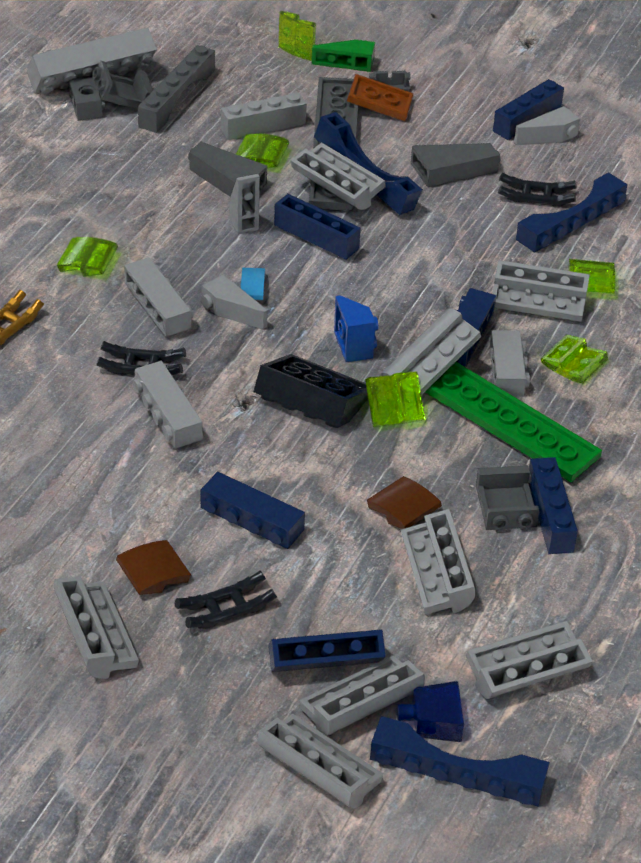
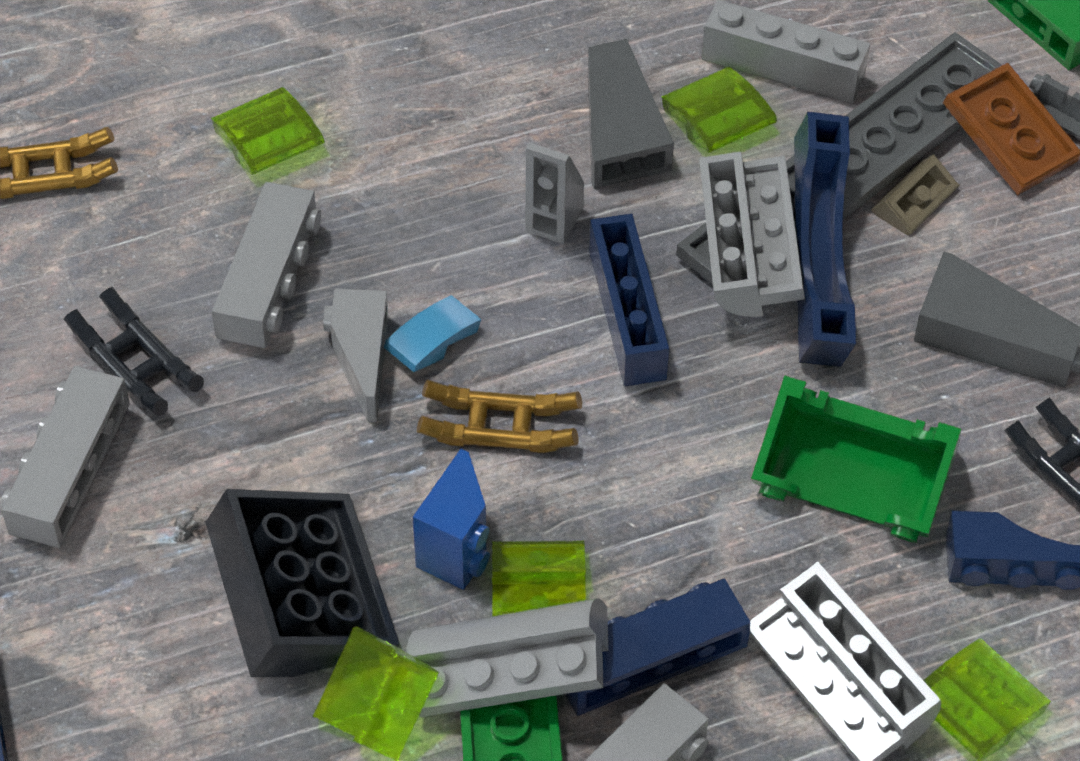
camera: 45 degrees right, 10 degrees up
none -> pearl gold piece [416,380,582,453]
none -> clear neon green slope [492,541,586,616]
none -> green windscreen [751,375,961,543]
none -> dark tan slope [871,154,960,235]

